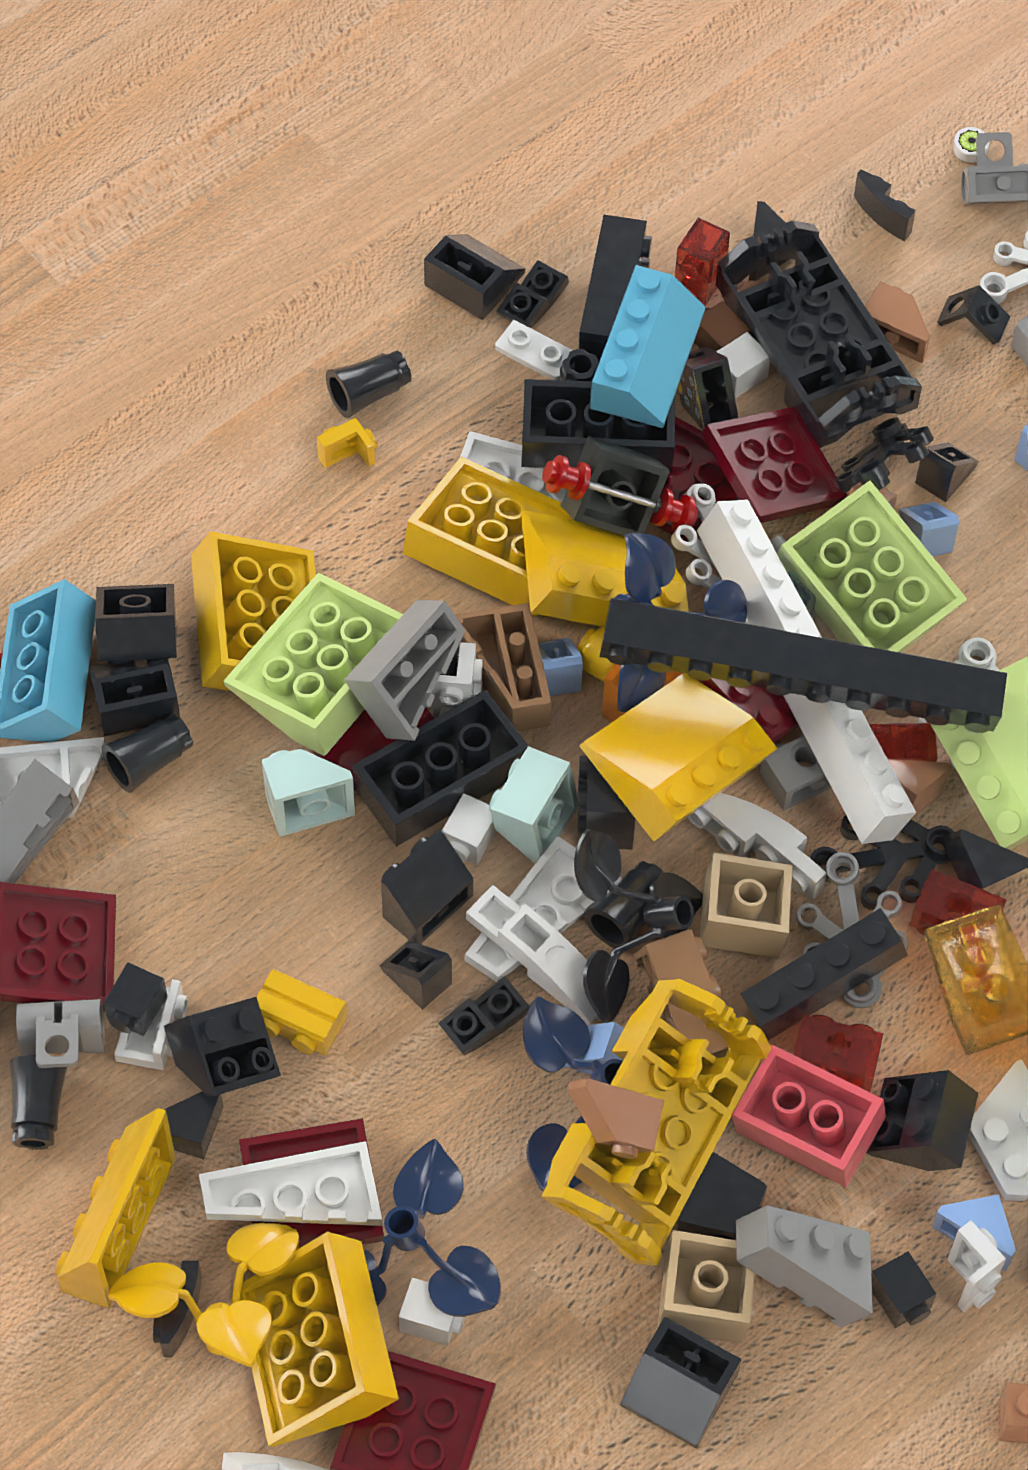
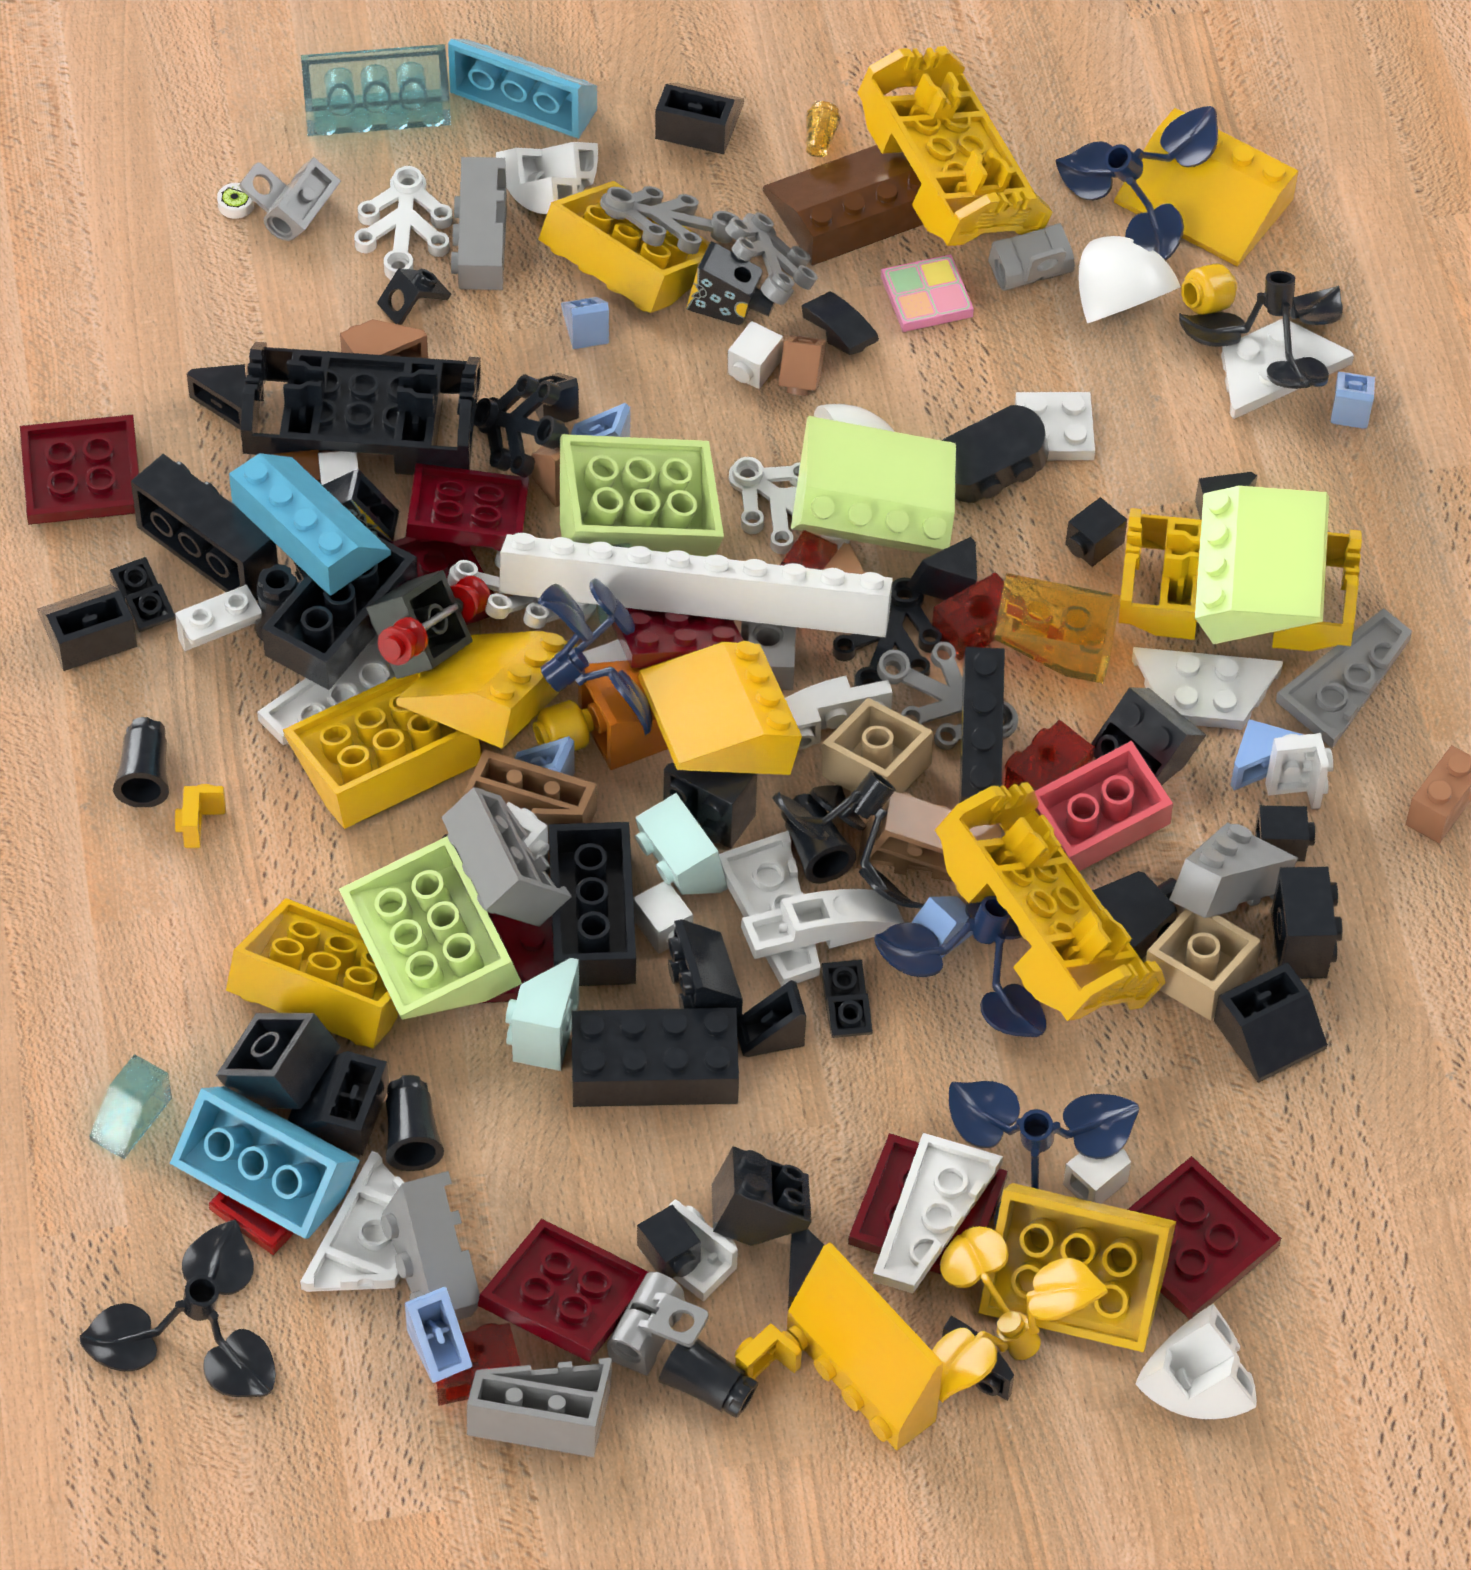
camera: 60 degrees left, 5 degrees down
yellow brick [256,969,348,1056] -> none
nougat slope [567,1078,664,1159] -> none
black brick [599,598,1007,733] -> none
clear red brick [675,218,730,306] -> none
black slope [854,169,916,242] -> none
none -> dark red plate [20,414,139,525]
none -> clear light blue slope [89,1054,172,1159]
none -> black brick [571,1008,739,1107]
none -> yellow bracket [735,1323,802,1379]
none -> black brick [1271,866,1343,979]

